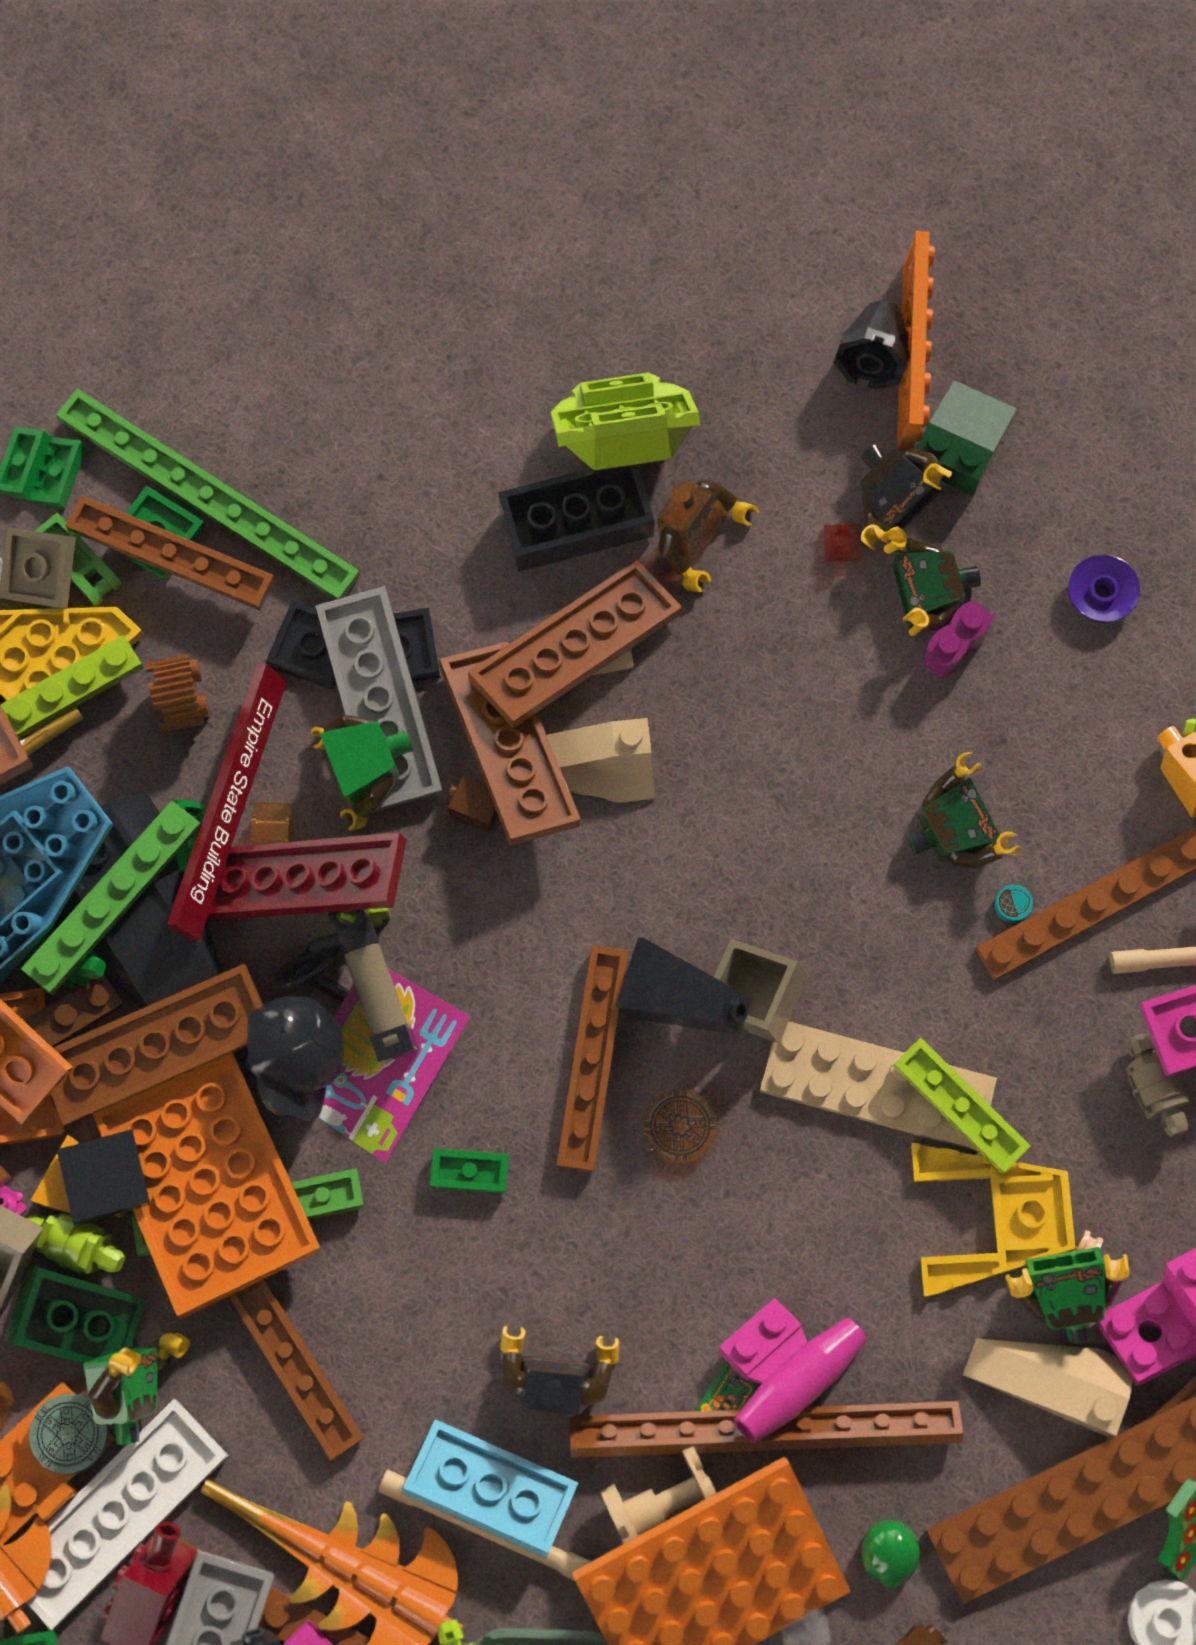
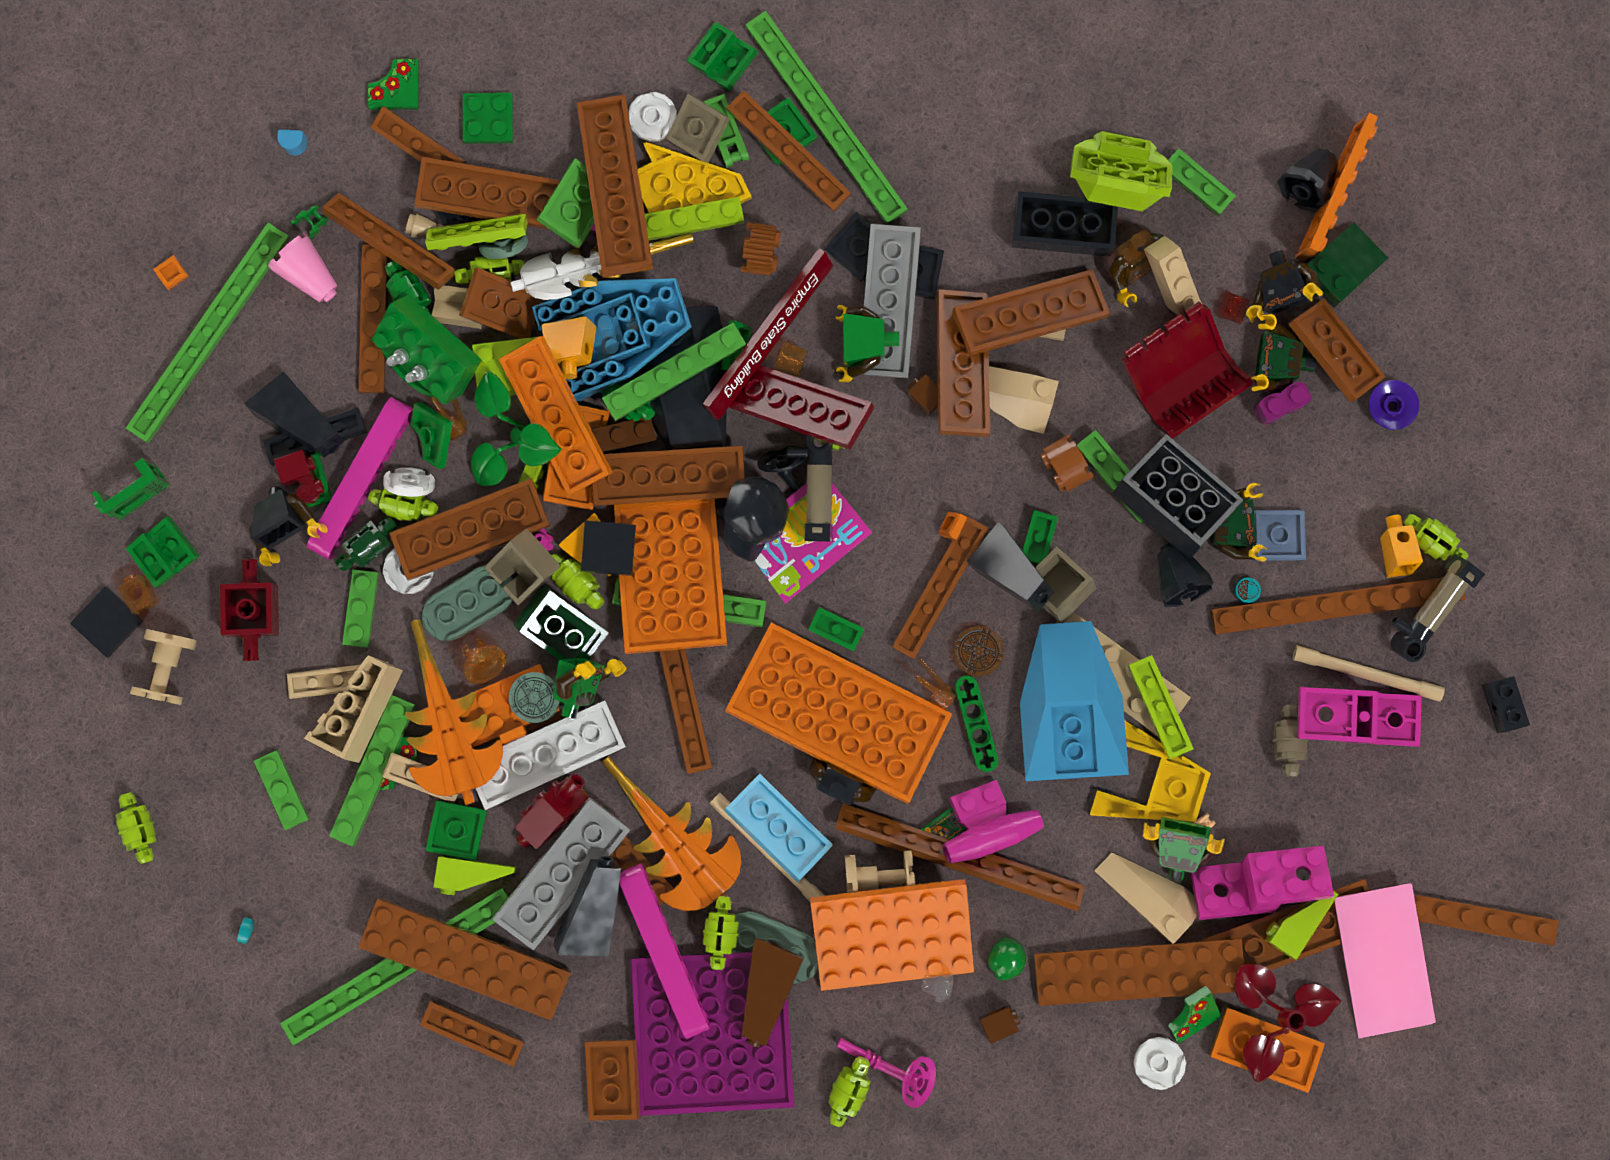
camera: 20 degrees right, 10 degrees up
none -> orange plate [725,622,952,804]
none -> clear orange plant [915,657,956,711]
none -> orange tile [938,512,967,540]
none -> green beam [955,676,998,772]
none -> dark azure wedge [1020,621,1129,781]
none -> green plate [1022,510,1058,565]
none -> dark orange brick [1040,434,1094,493]
none -> bright green plate [1077,430,1144,524]
none -> black slope [1113,434,1244,560]
none -> dark red hinge [1121,301,1253,439]
none -> tan brick [1144,236,1201,317]
none -> black cone [1157,543,1213,607]
none -> bright green plate [1168,148,1236,217]
none -> sand blue tile [1254,510,1306,561]
none -> dark orange plate [1288,298,1386,403]

